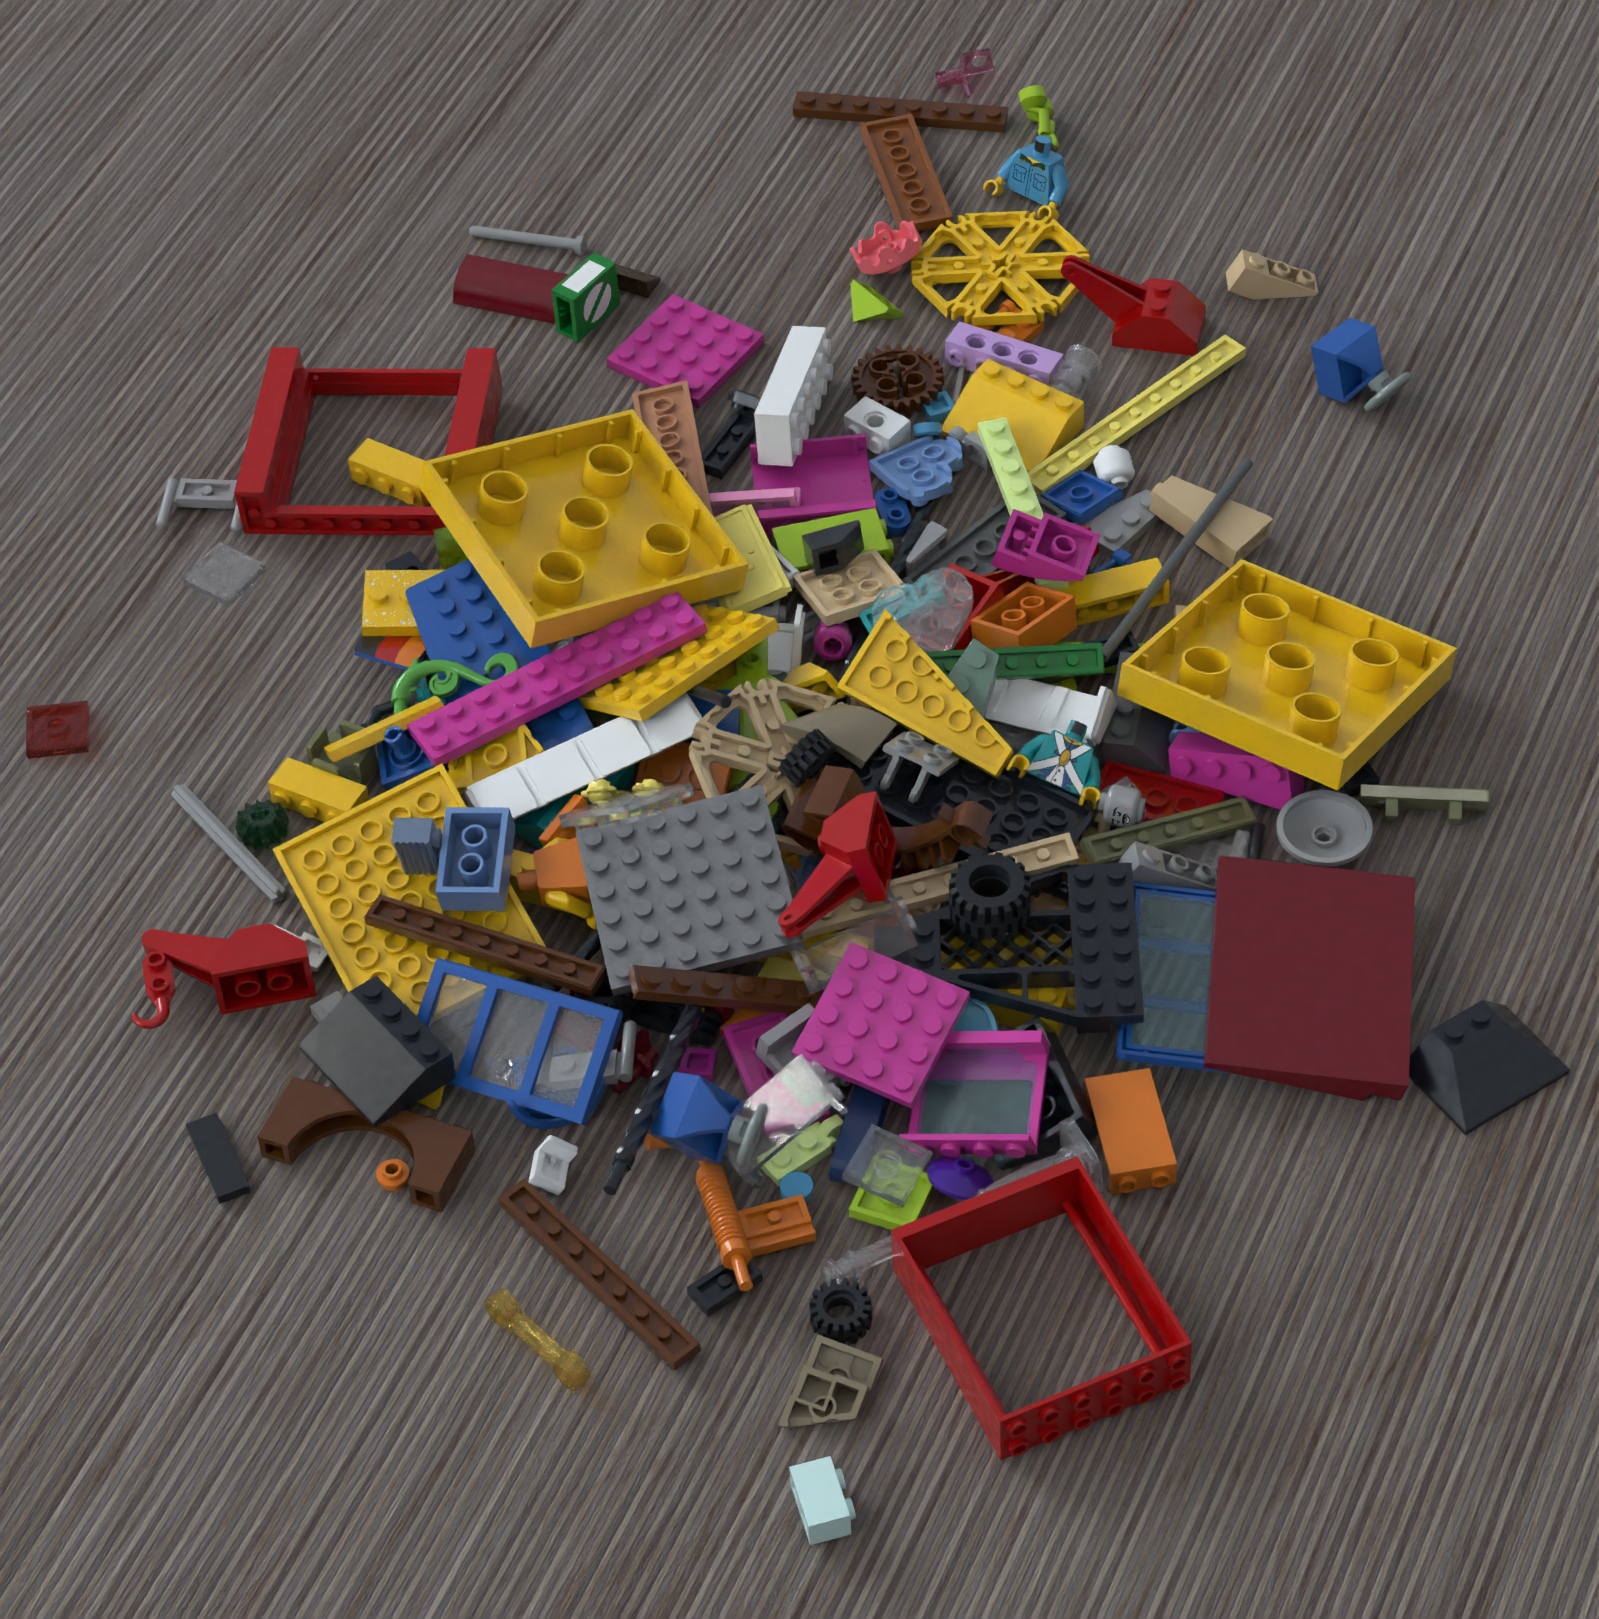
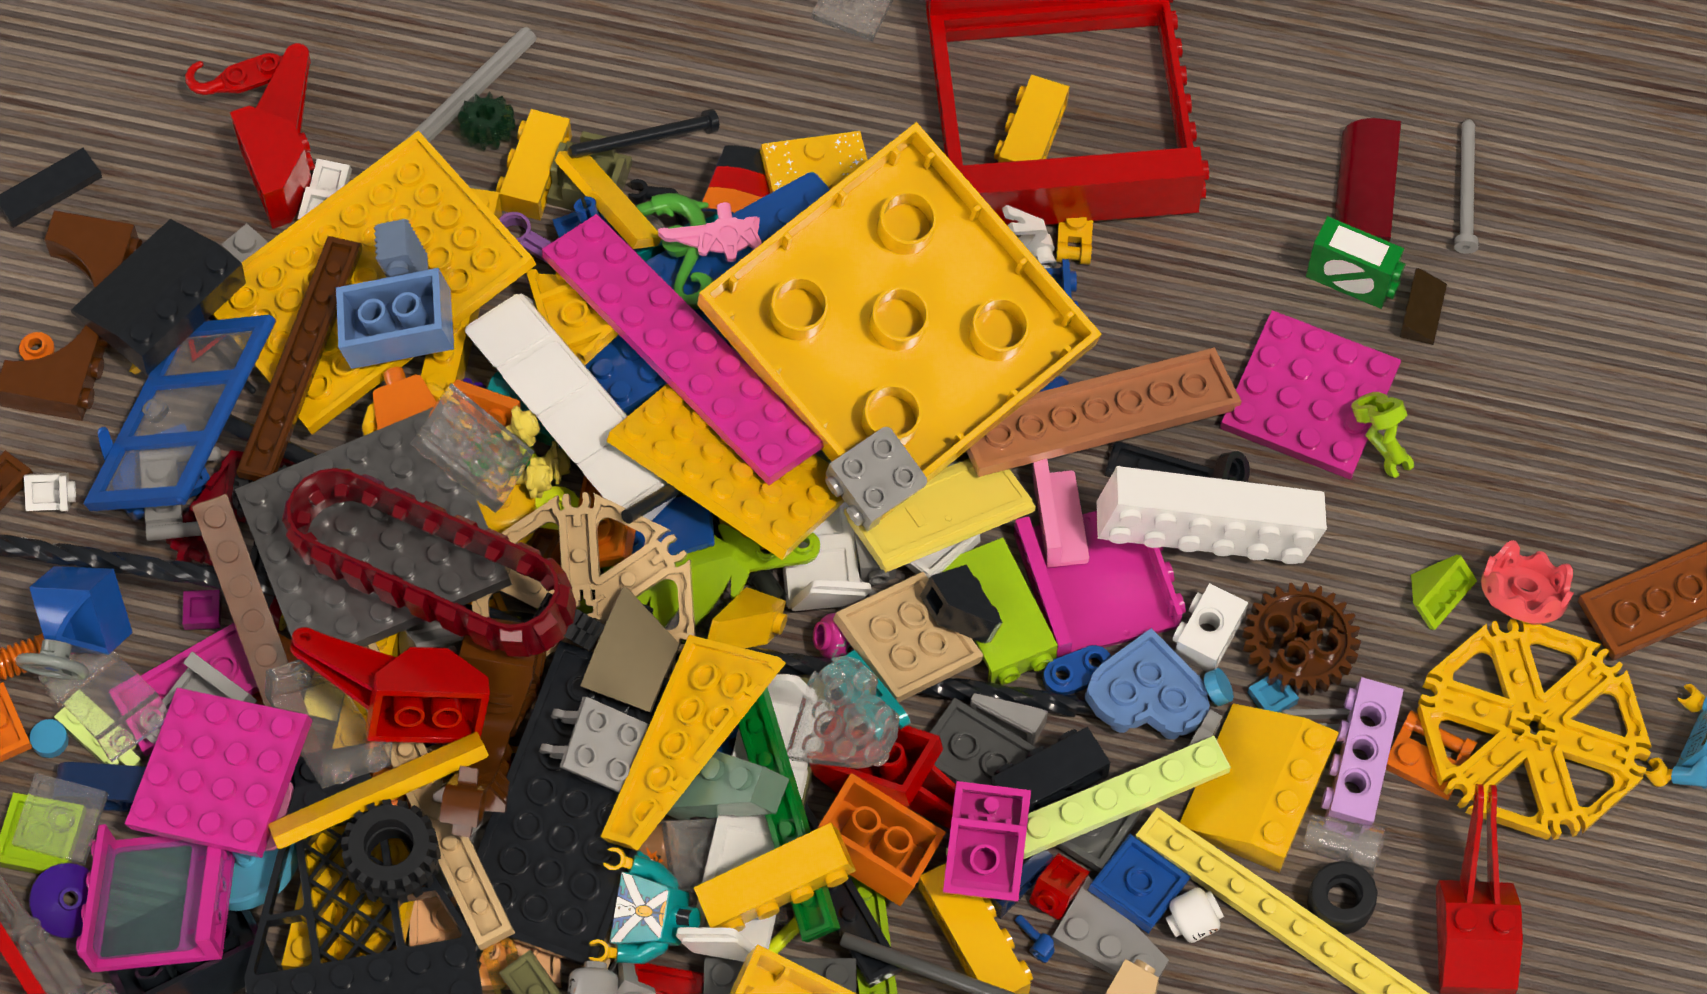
camera: 75 degrees right, 15 degrees up
none -> yellow tile [268,732,489,849]
none -> dark red piece [282,468,577,657]
none -> black bar [568,109,720,158]
none -> bright pink piece [658,202,762,262]
none -> yellow brick [694,823,856,932]
none -> light grey bracket [825,427,927,532]
none -> black brick [991,726,1111,813]
none -> black tyre [1307,861,1378,935]
none -> lime piece [1351,392,1414,478]

